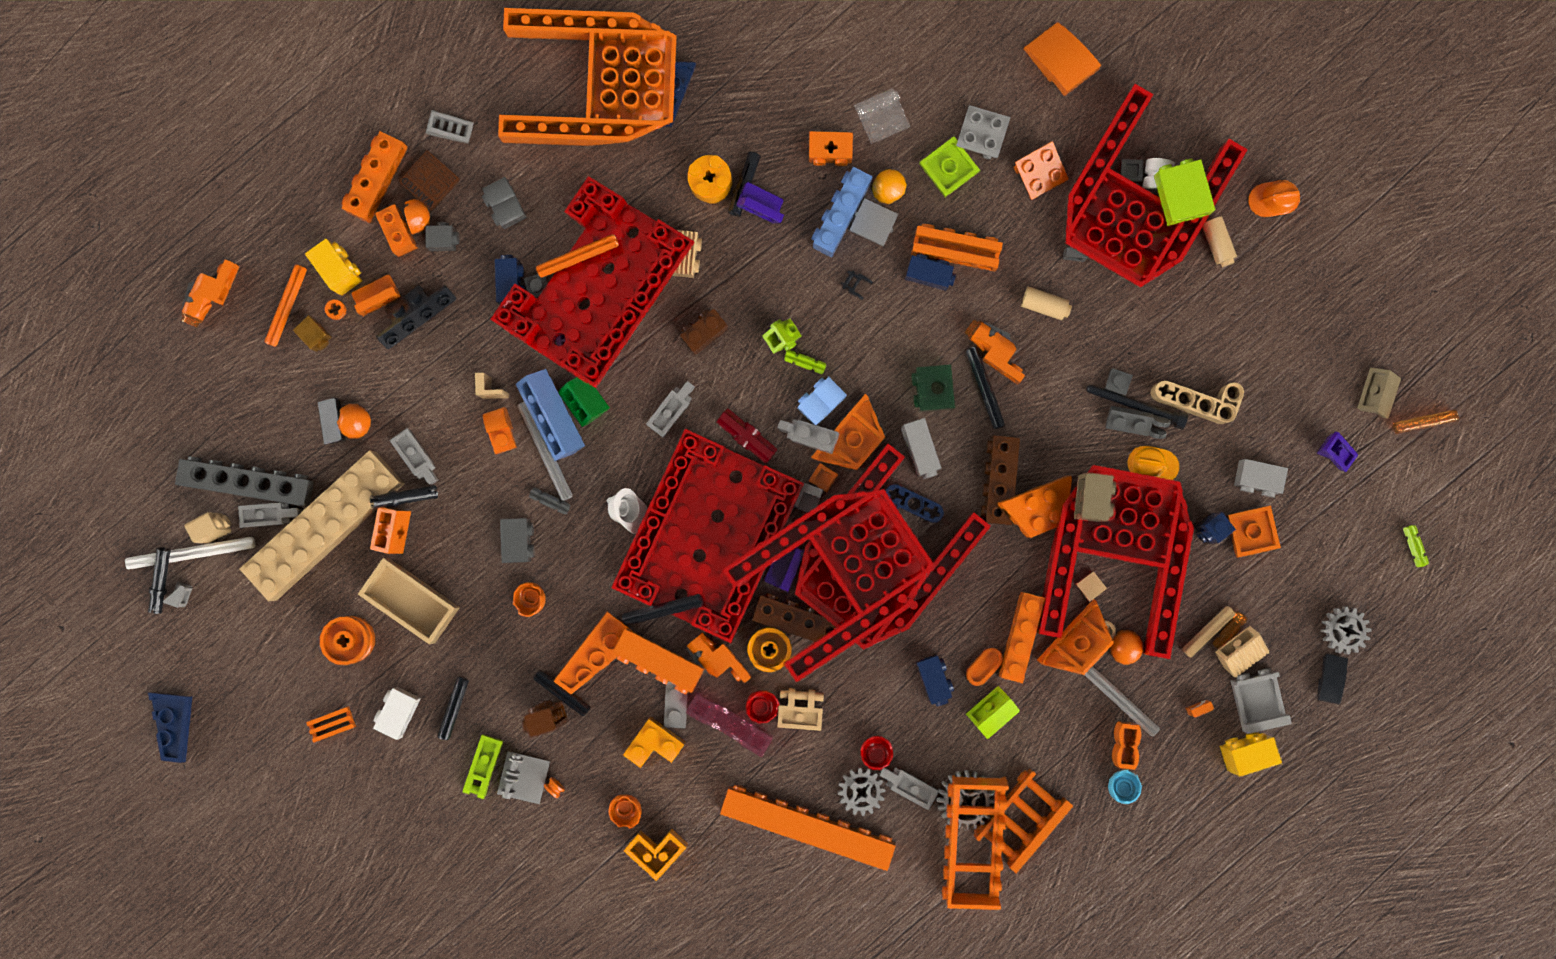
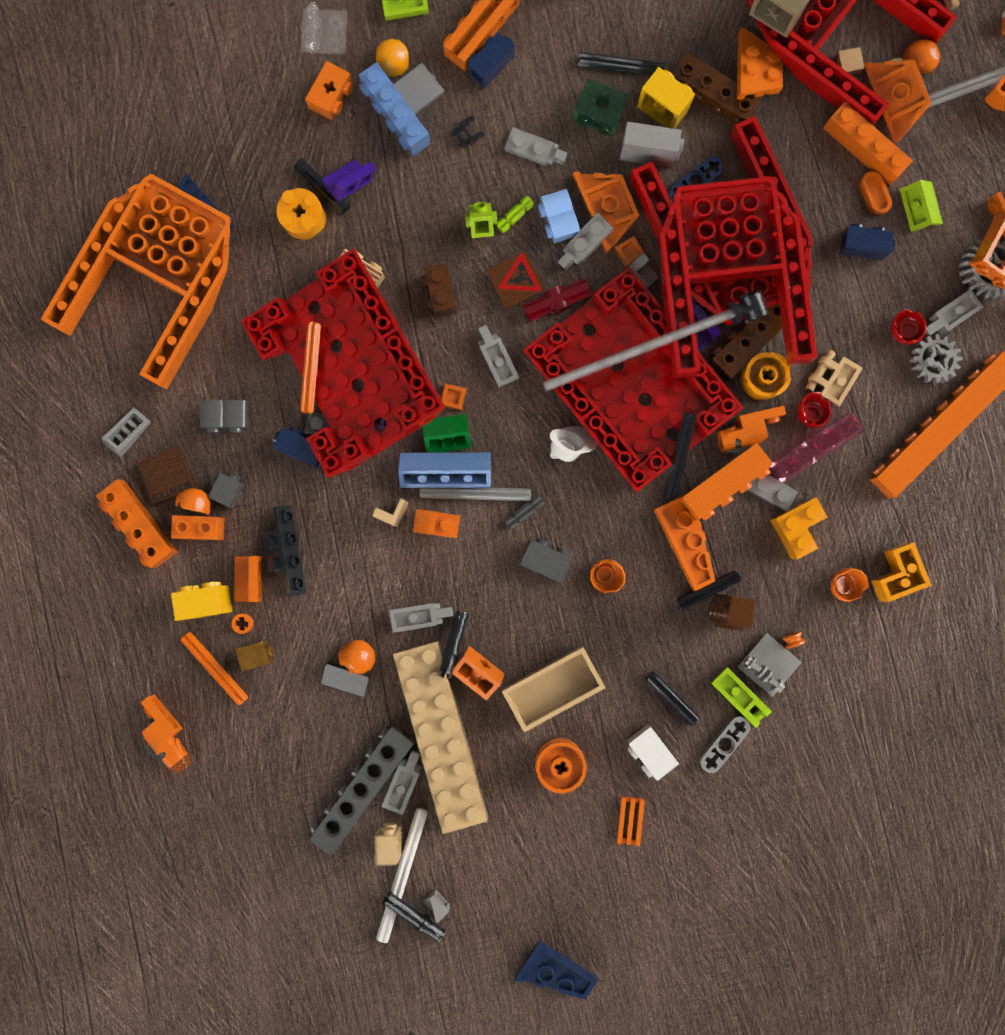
camera: 65 degrees left, 0 degrees up
orange plate [964,319,1025,385] -> none
none -> orange tile [441,383,467,411]
none -> reddish brown piece [486,250,546,310]
none -> light grey hinge [505,127,568,166]
none -> flat silver piece [543,289,768,391]
none -> yellow brick [637,67,695,129]
none -> light grey beam [699,715,750,773]

